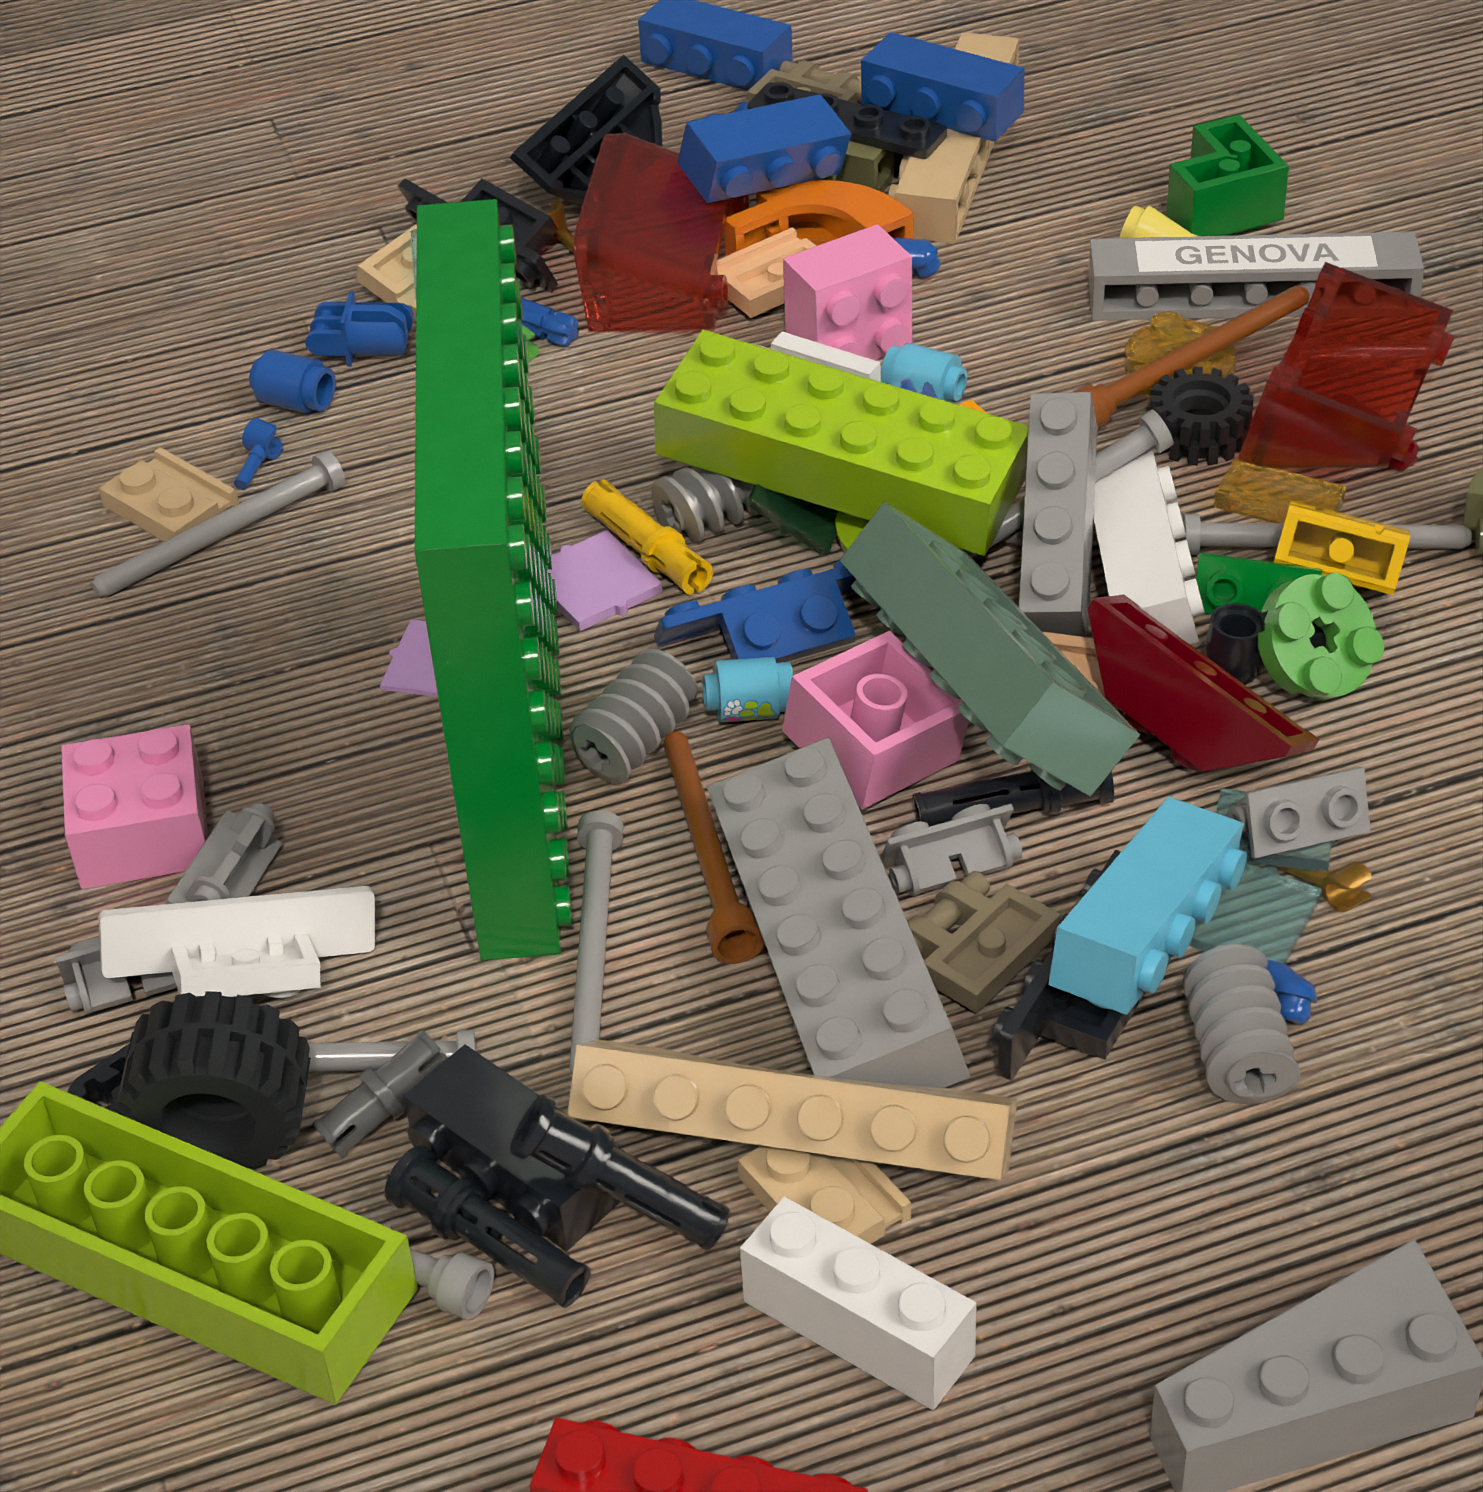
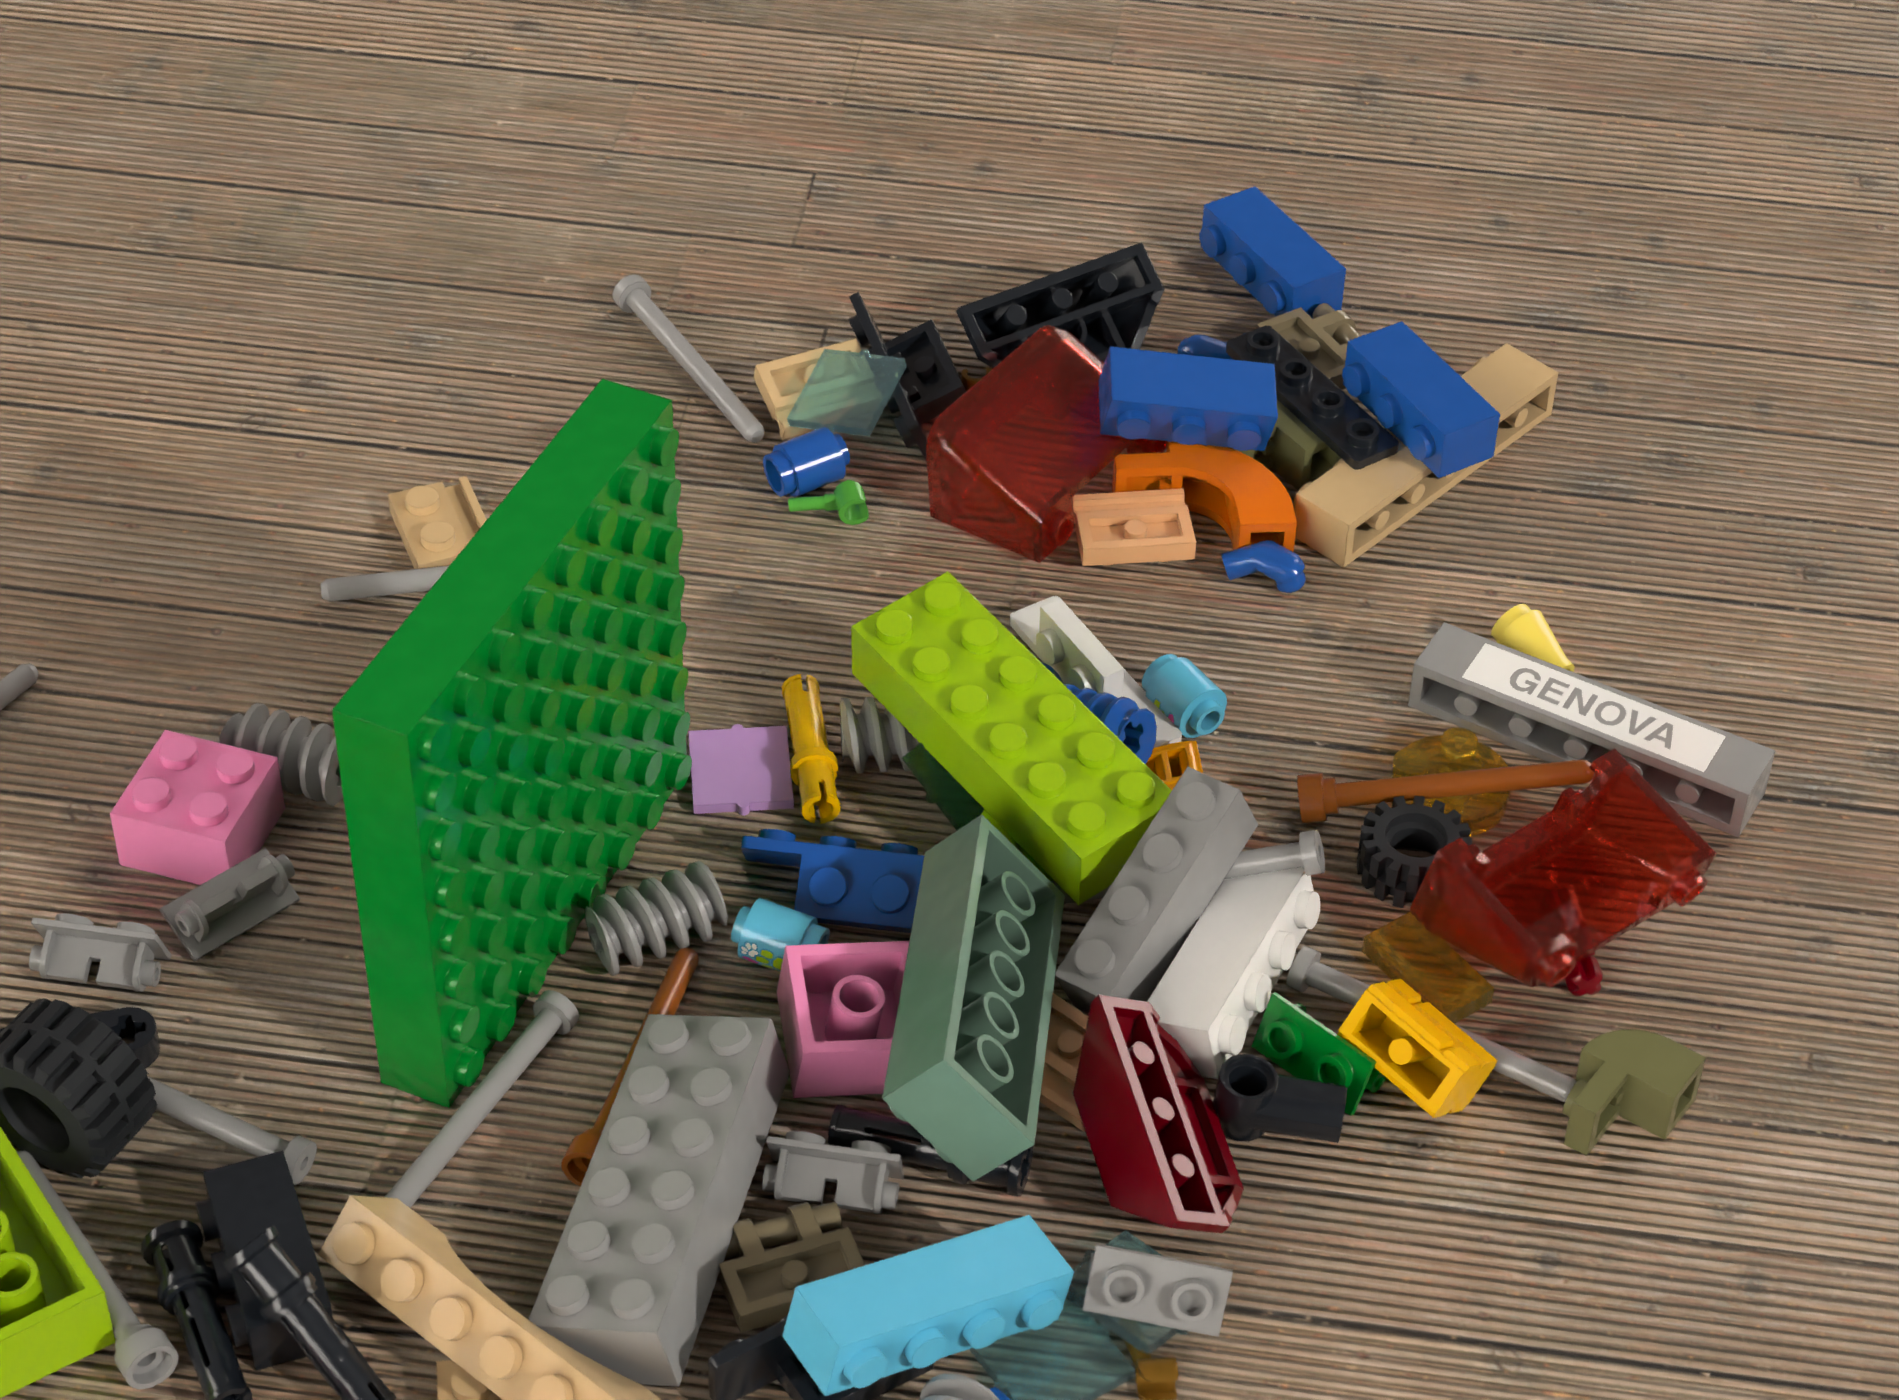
camera: 25 degrees right, 0 degrees up
white bracket [99,886,375,998] -> none
blue arm [305,291,414,367] -> none
dark grey pin [312,1030,448,1158] -> none
blue axle [521,297,579,347] -> none
bright pink brick [783,224,912,360] -> none
green brick [1166,114,1289,236] -> none
bright green plate [1258,573,1384,701] -> none
none -> light grey piece [218,702,343,807]
none -> light grey bar [612,274,764,443]

